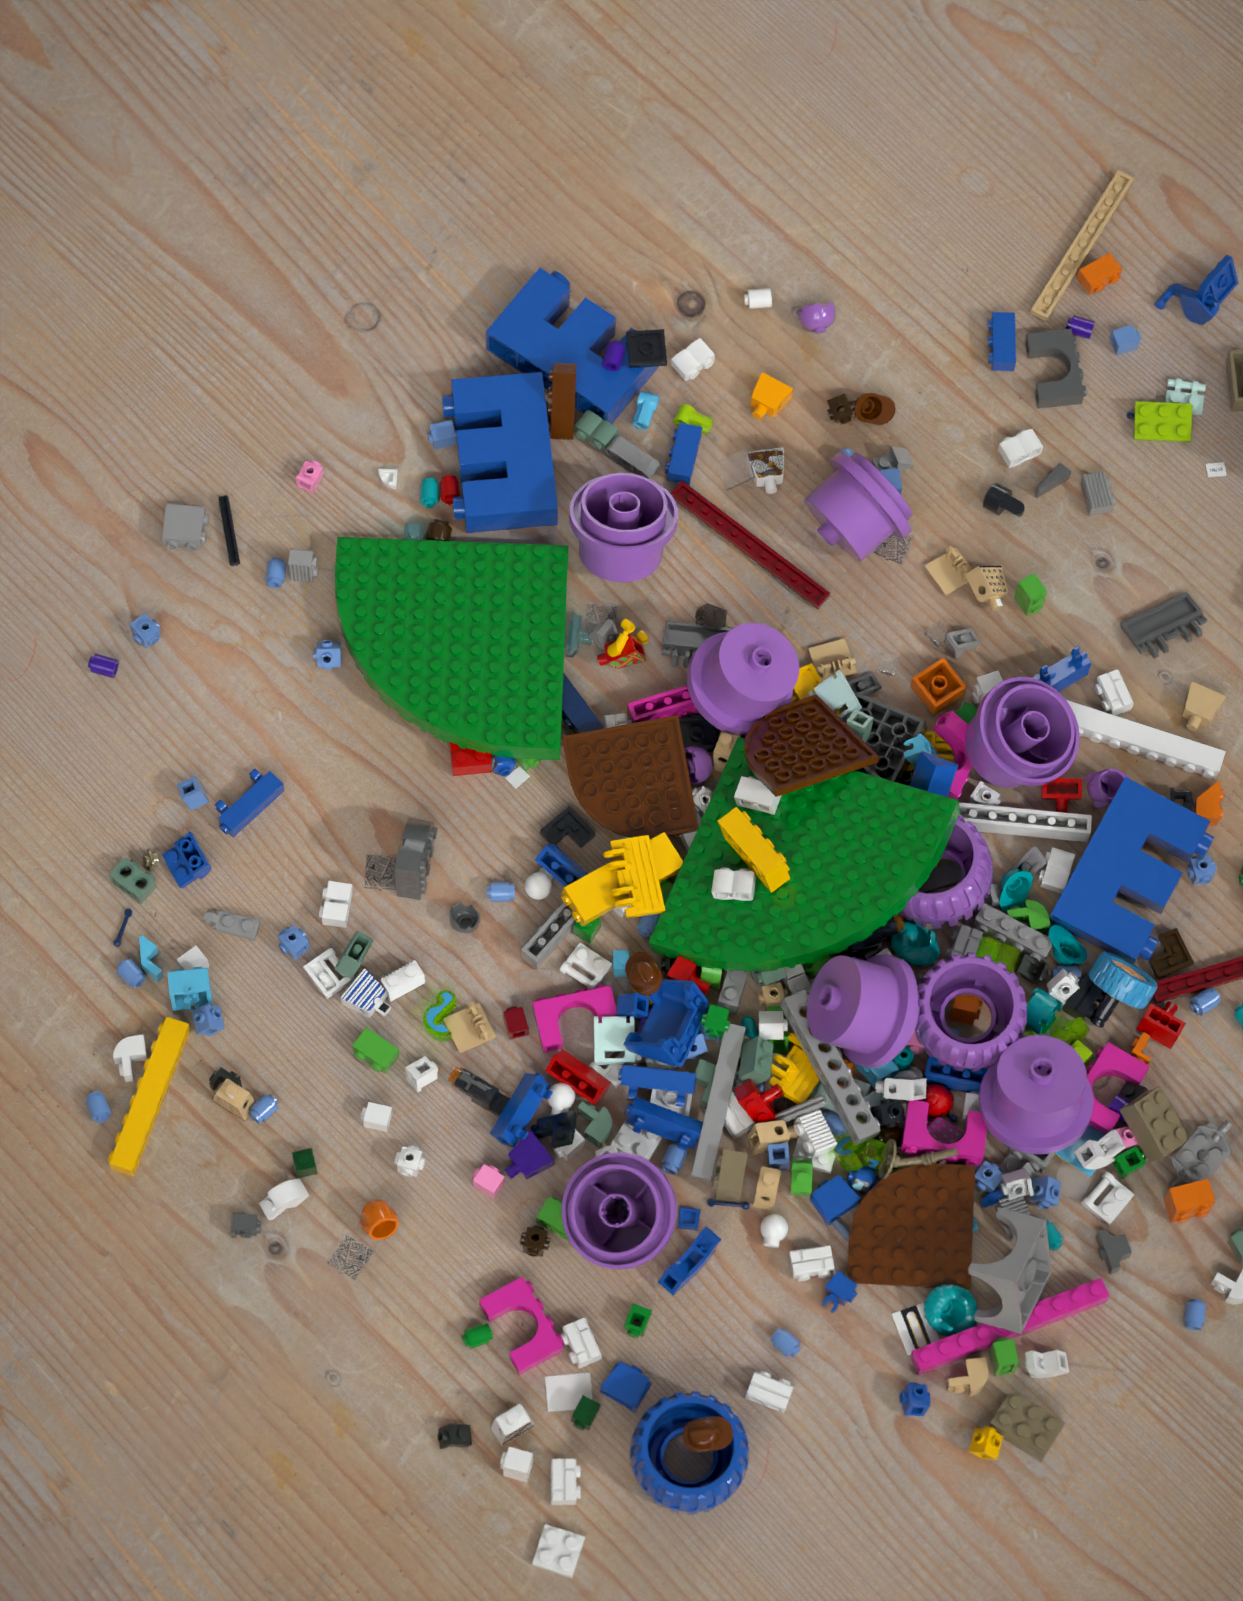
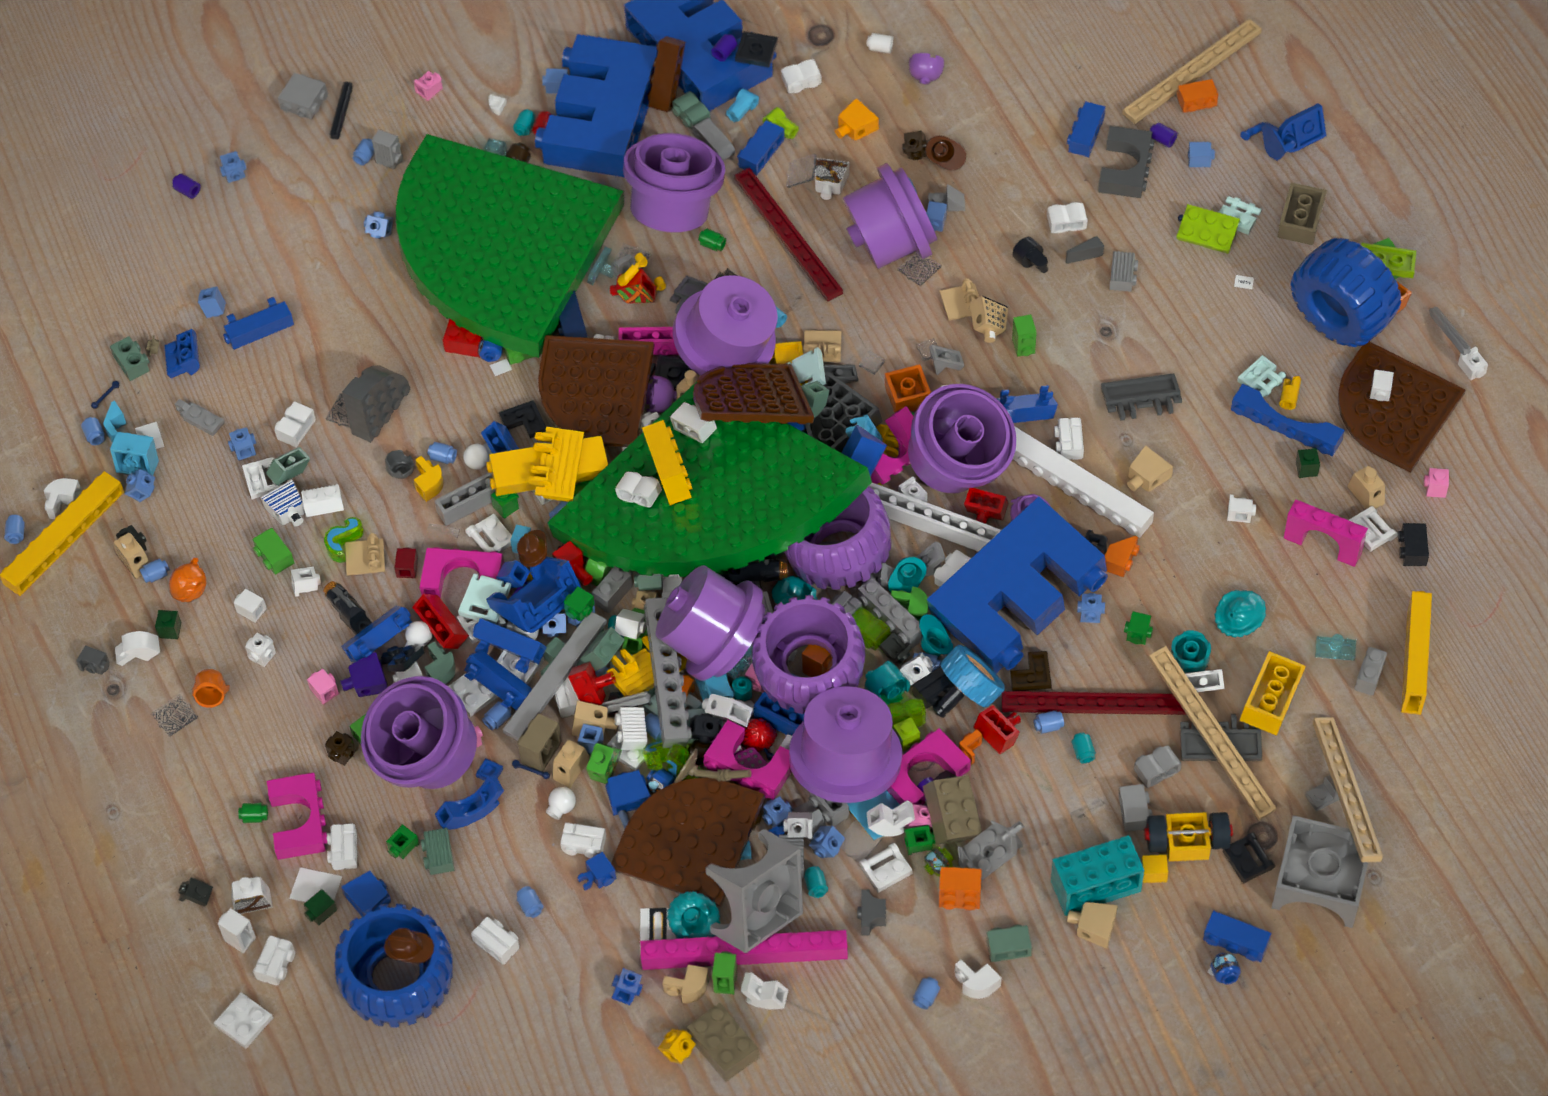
camera: 25 degrees right, 10 degrees down
none -> orange helmet [169,558,207,602]
none -> yellow brick [413,456,444,502]
none -> sand green brick [421,828,455,875]
none -> green brick [698,228,727,251]
none -> head [924,847,954,877]

